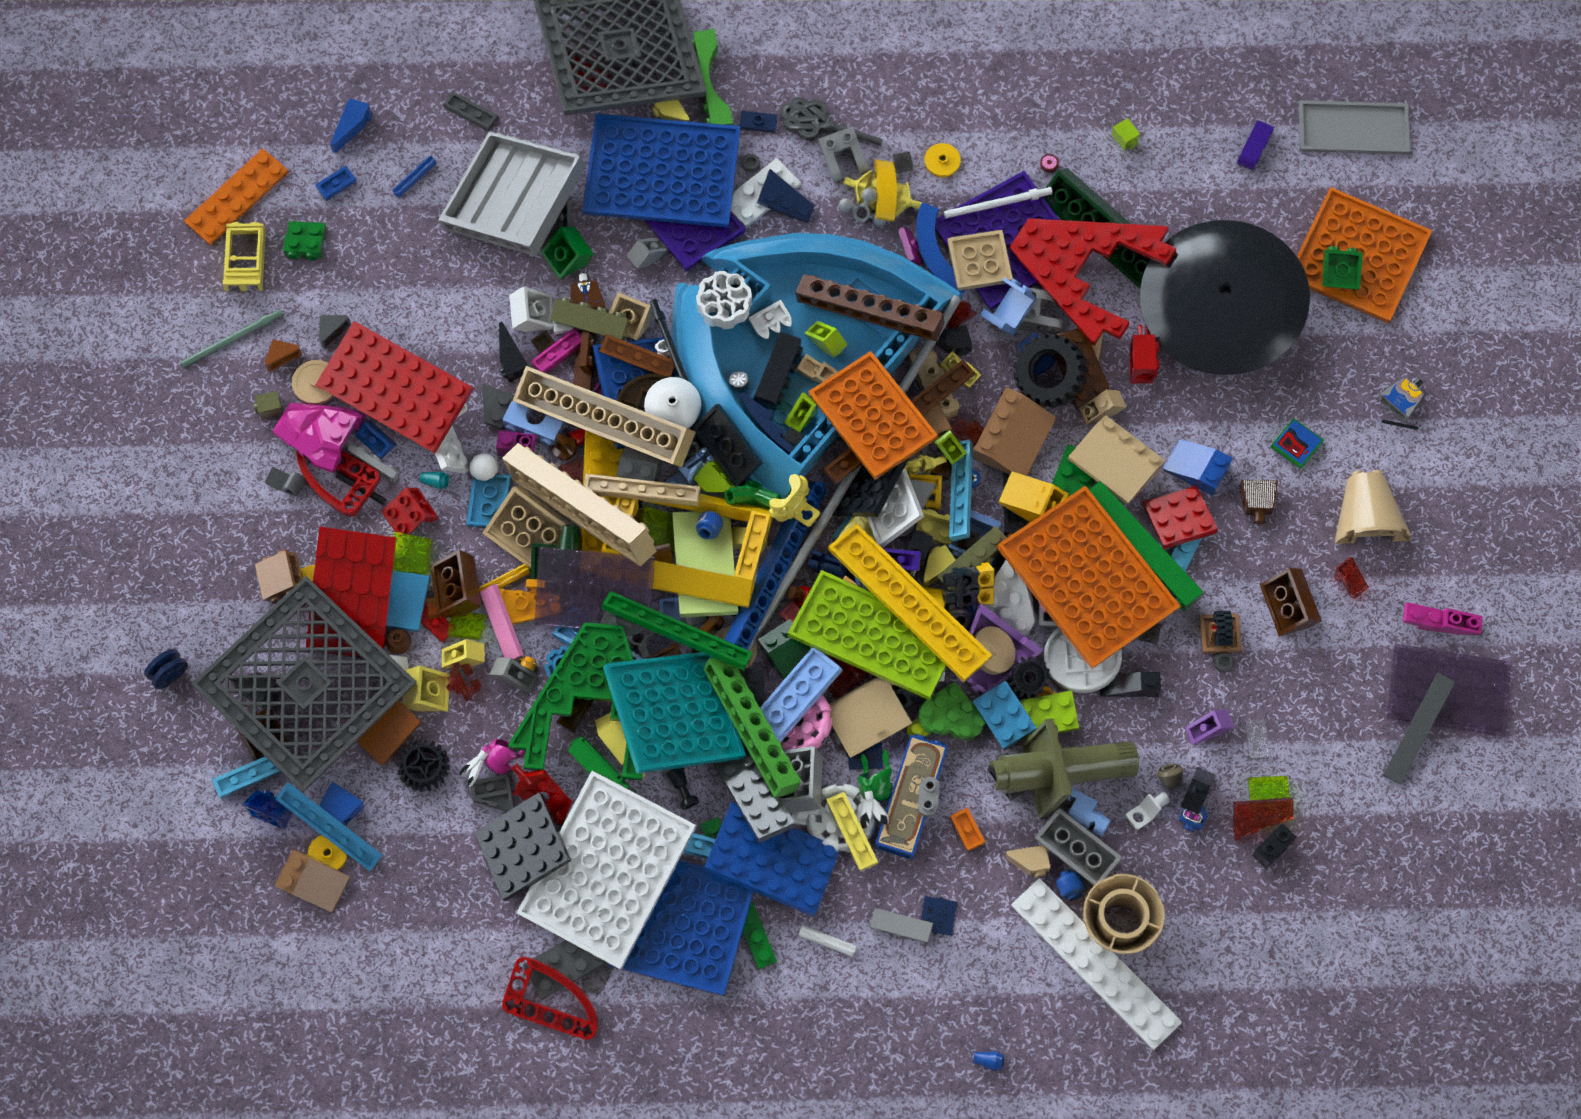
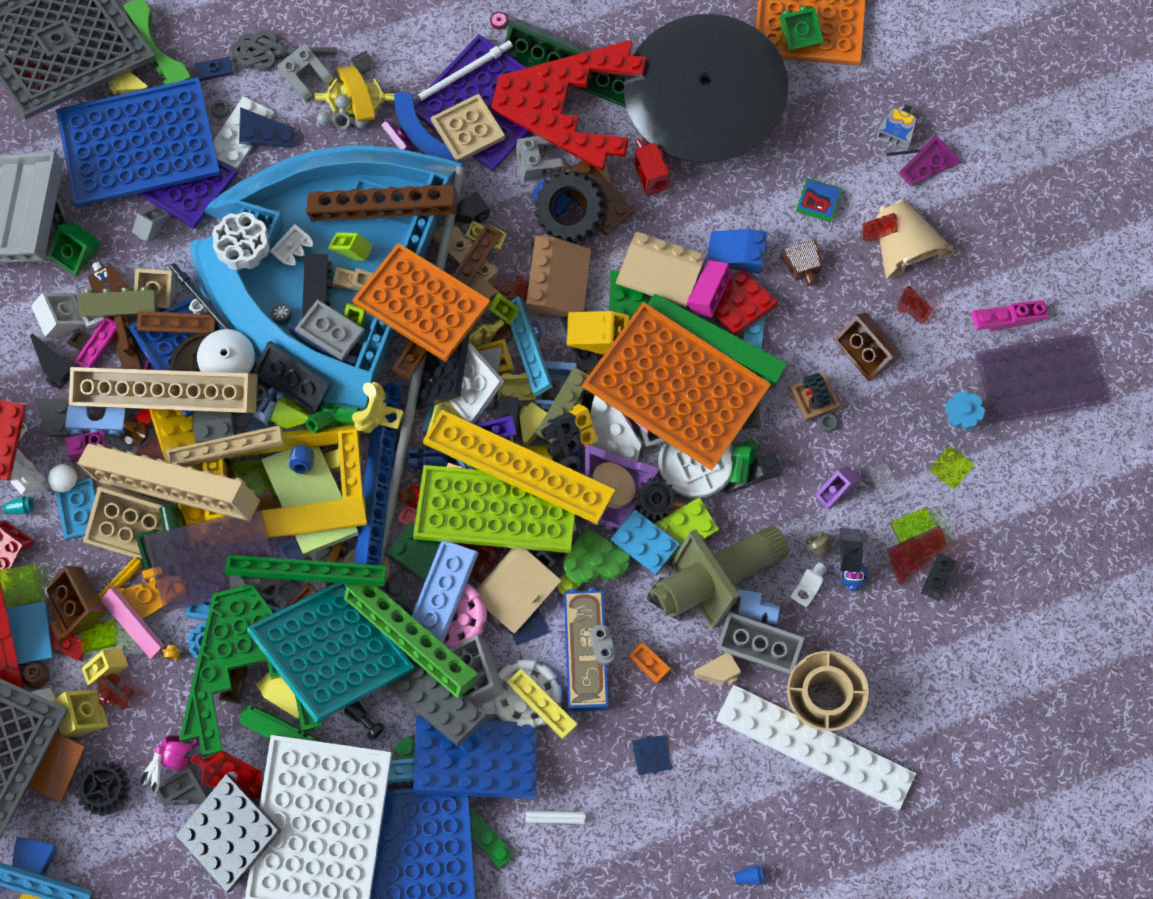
camera: 20 degrees left, 0 degrees up
light grey slope [489,657,538,693] -> none
green hair [857,749,893,829] -> none
light grey tile [870,908,933,943] -> none
yellow plate [924,143,961,178] -> none
clear red hips [946,300,977,329] -> none
medium blue panel [980,277,1037,336] -> none
blue head [1056,869,1085,901] -> none
tan slope [1079,389,1126,425] -> none
dark grey tile [1383,673,1455,784] -> none
none -> light grey tile [295,299,365,361]
none -> dark pink brick [687,260,732,318]
none -> green piece [730,439,759,485]
none -> clear red plate [862,213,897,242]
none -> magenta wing [898,135,961,186]
none -> clear neon green piece [929,446,974,489]
none -> dark azure plant [945,391,985,430]

